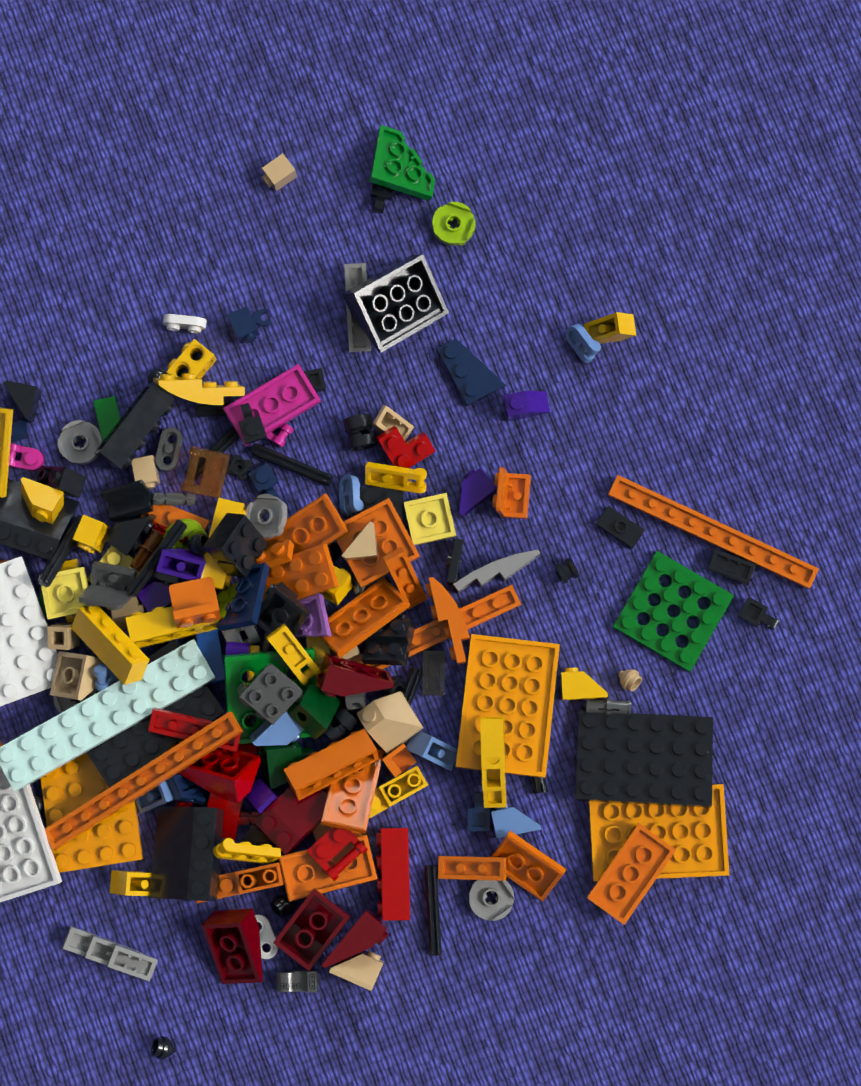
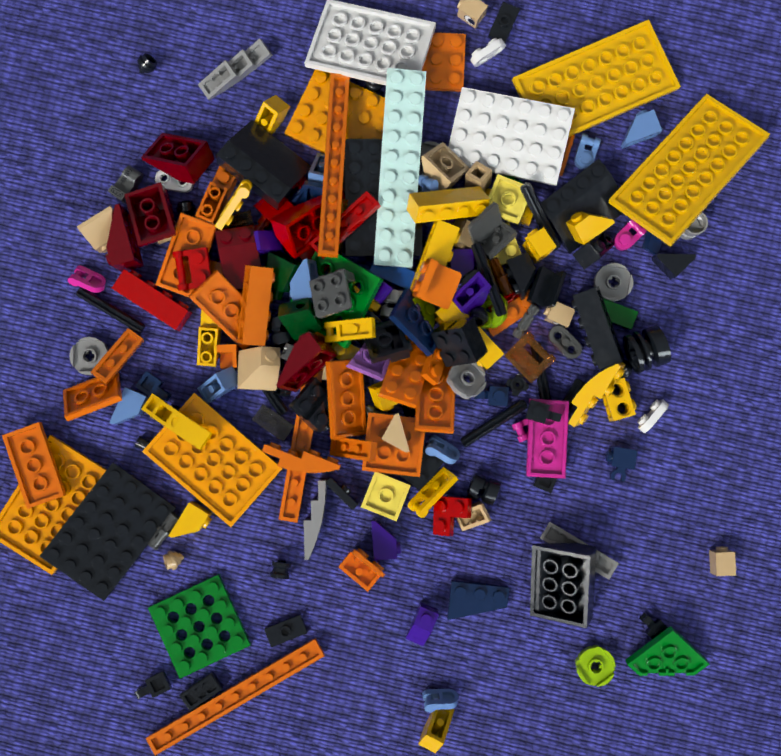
camera: 120 degrees right, 5 degrees up
none -> dark pink plate [68,265,106,293]
none -> black wheel [623,325,671,374]

